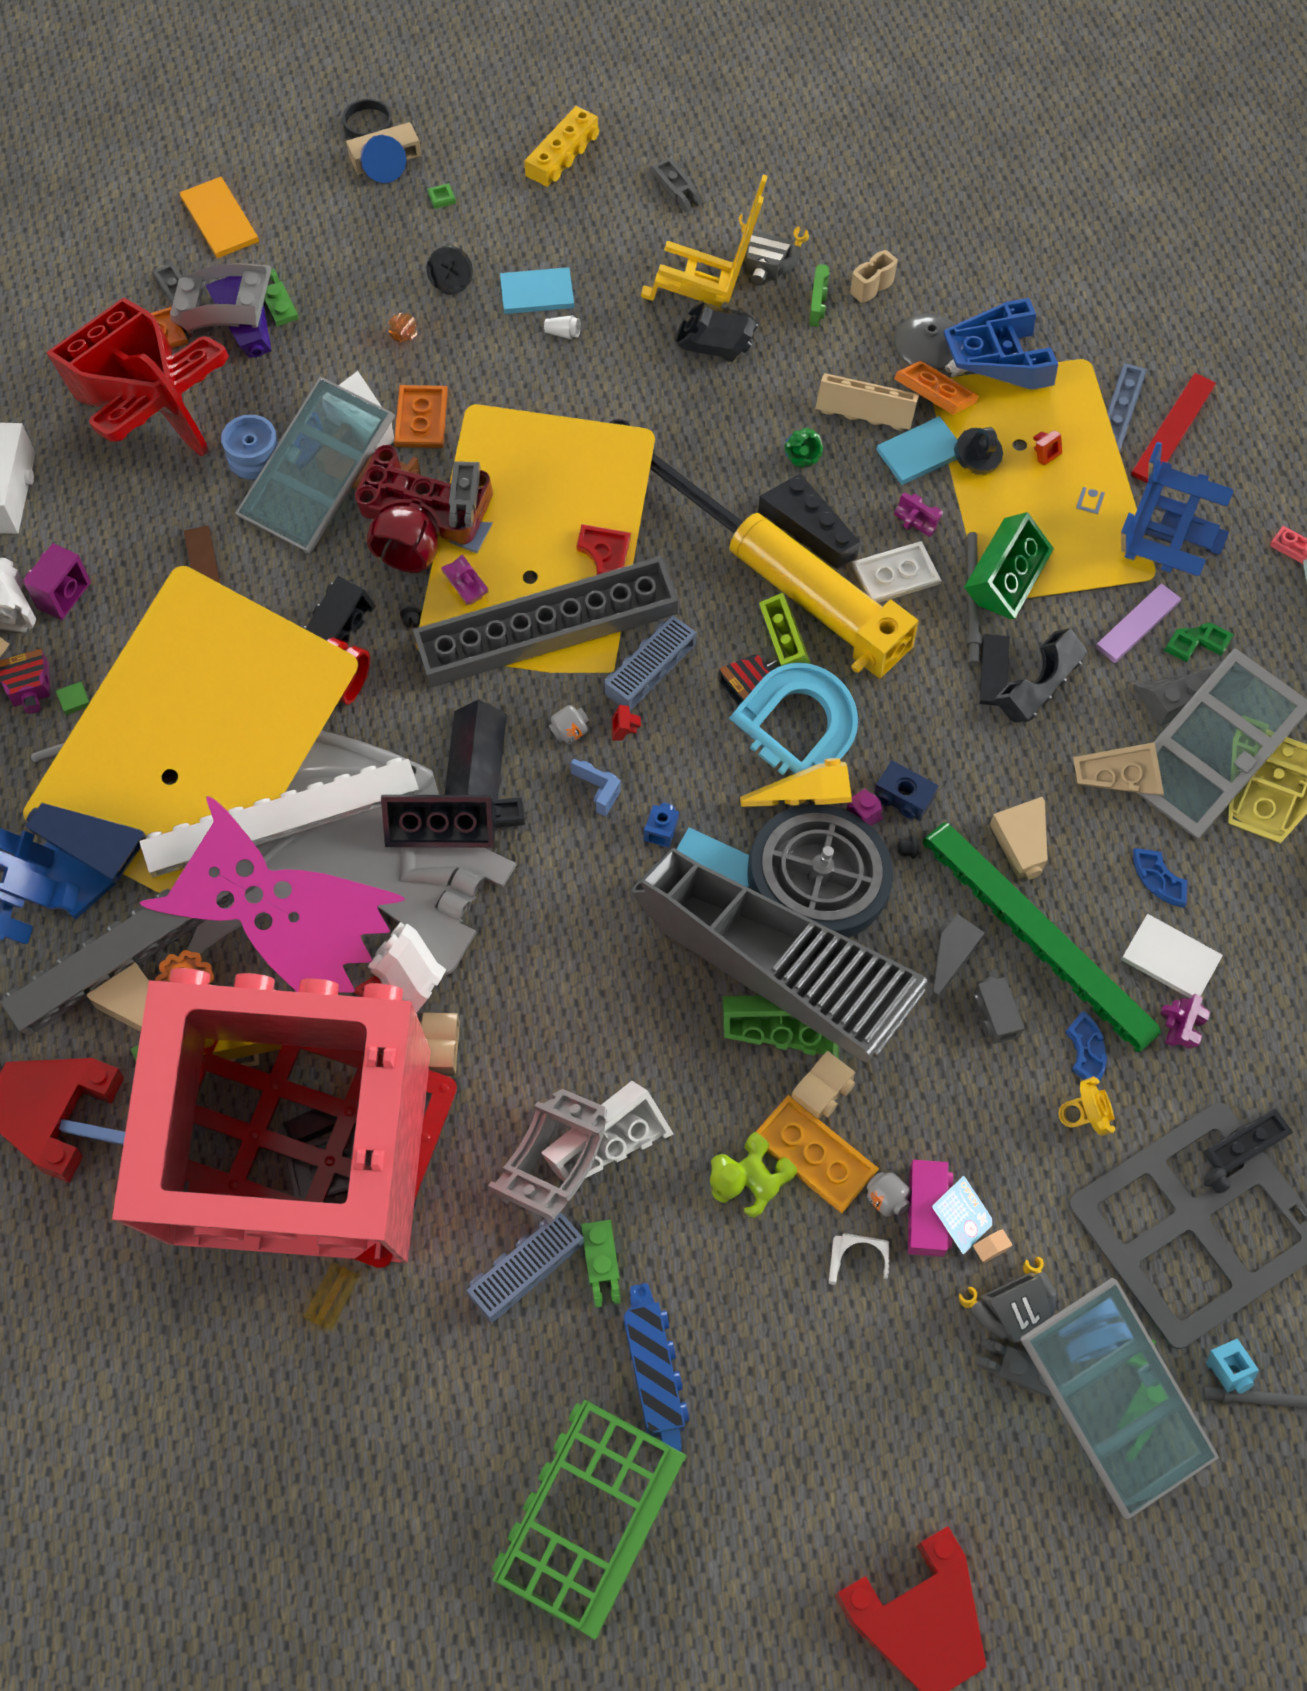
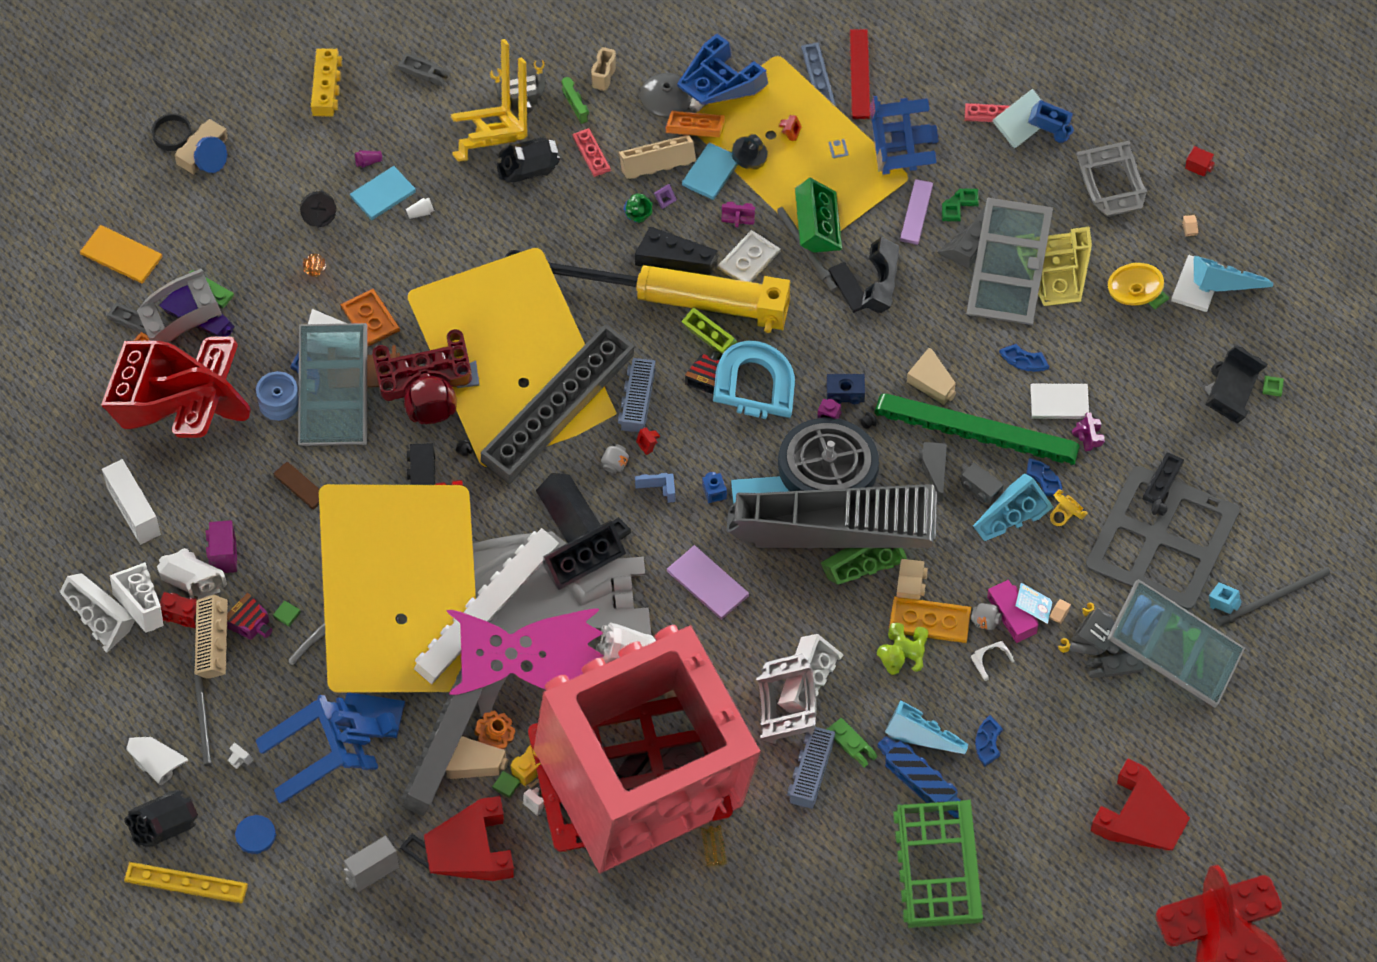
camera: 30 degrees left, 5 degrees down
dark blue slope [26,803,146,884] -> none
medium blue tile [59,1119,125,1145] -> none
bright green tile [427,183,456,209] -> none
magenta hips [441,554,489,605] -> none
dark grey hinge [449,461,481,528] -> none
red tile [576,524,631,575] -> none
yellow wedge [740,758,852,807] -> none
tan wing [1073,742,1164,796] -> none
none -> magenta cone [354,150,382,168]
none -> coral tile [572,128,611,177]
none -> medium lavender slope [654,184,676,209]
none -> lavender tile [667,545,749,620]
none -> medium azure wedge [885,700,969,754]
none -> medium azure wedge [973,473,1053,541]
none -> blue tile [975,715,1003,767]

